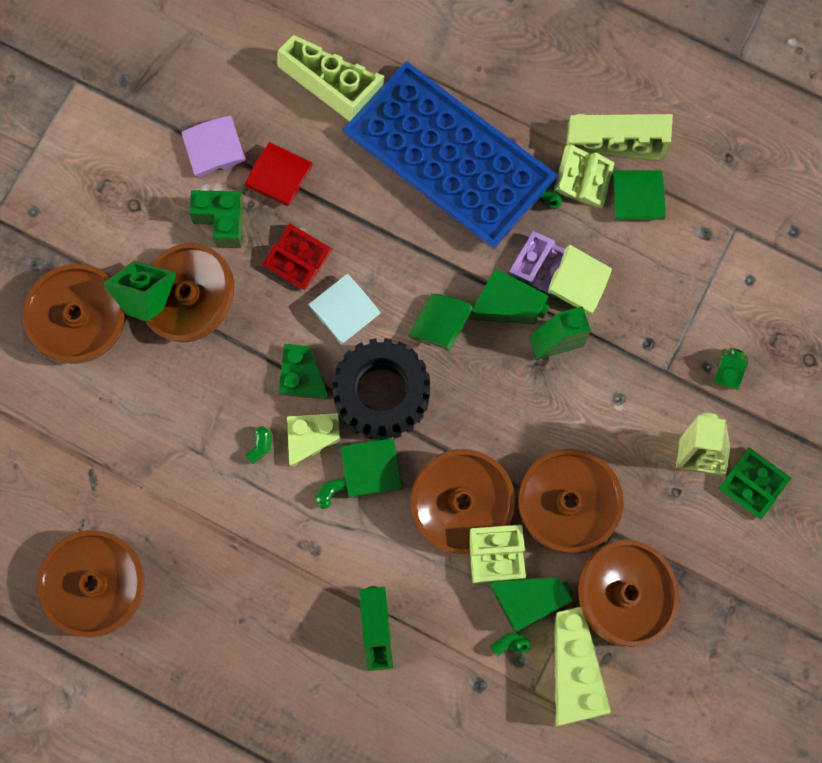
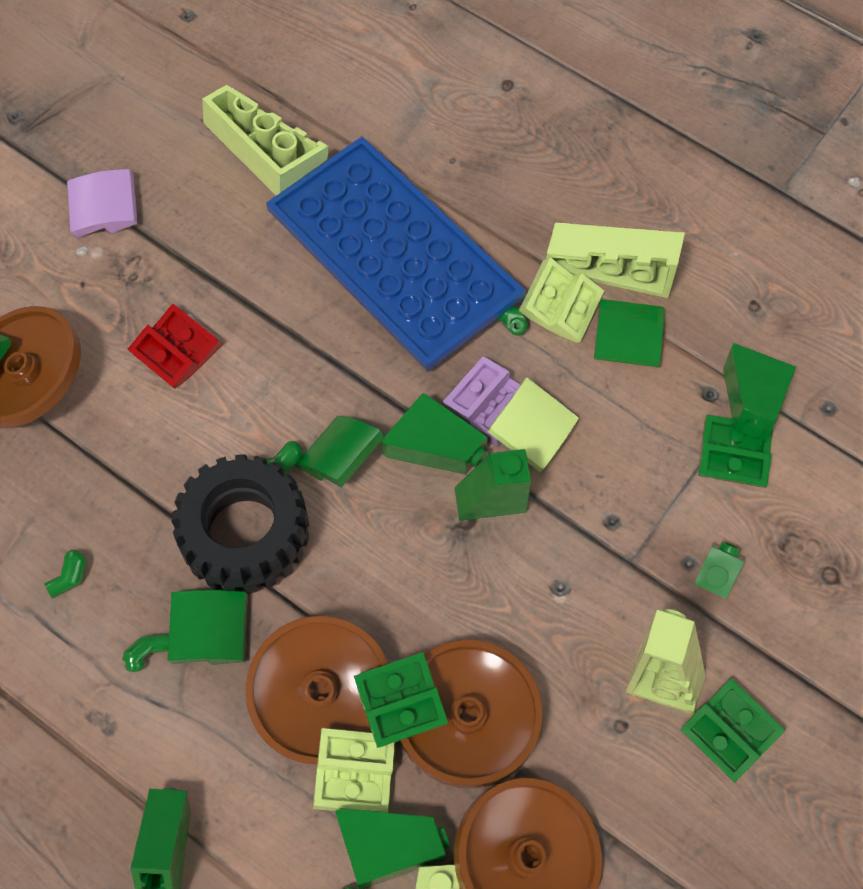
camera: 10 degrees right, 10 degrees down
green brick [189,190,244,248] -> none
red slope [245,142,313,207] -> none
green wing [278,344,328,400] -> none
yellowish green wing [287,413,340,467] -> none
light aqua slope [308,274,381,344] -> none
none -> green arm [263,441,302,474]
none -> green slope [353,652,448,748]
none -> green slope [698,414,773,488]
none -> green slope [723,343,796,442]

